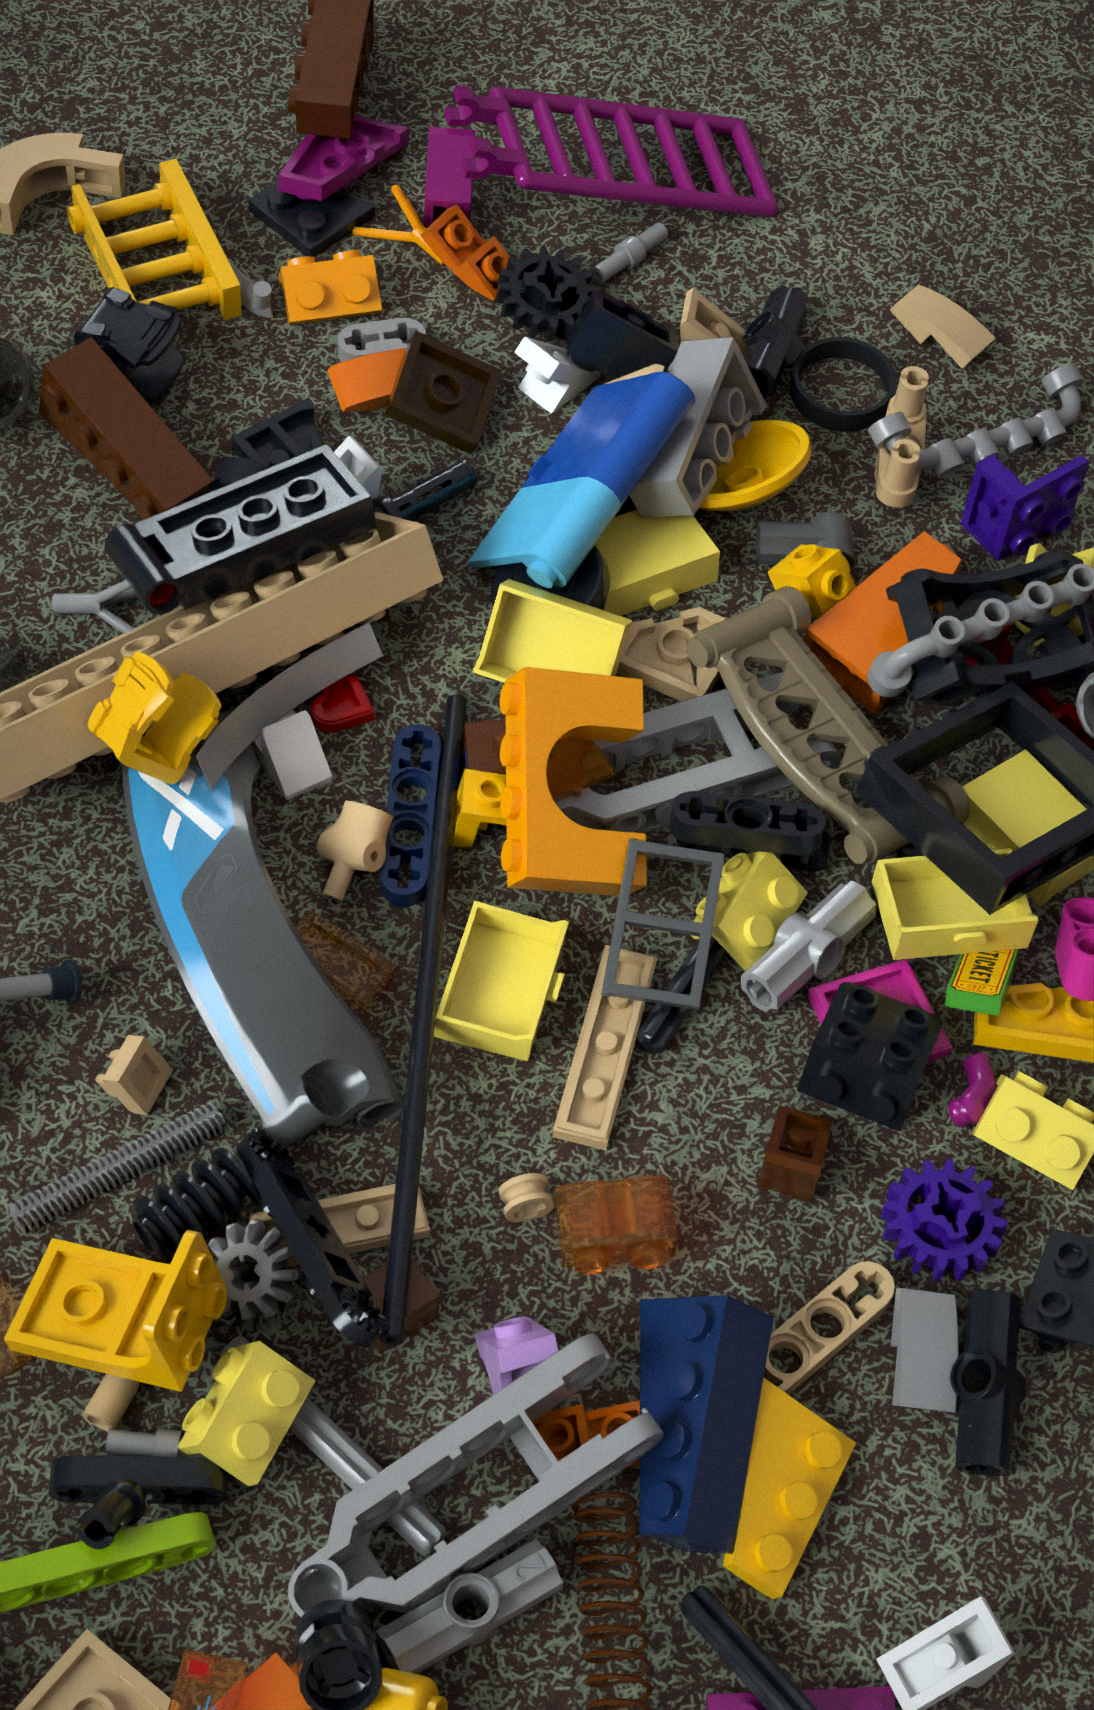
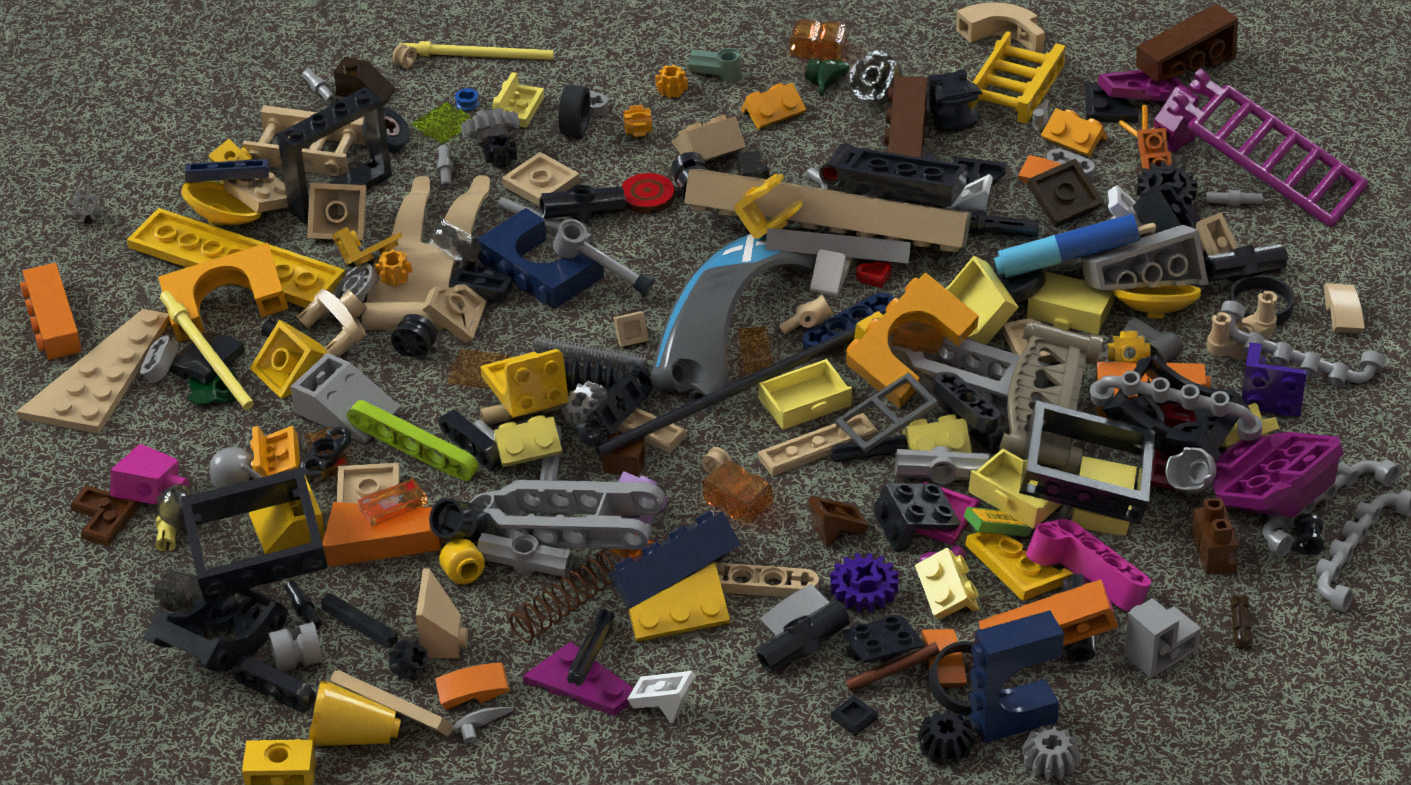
camera: 55 degrees right, 15 degrees down
black pin [77,1479,146,1549] -> none

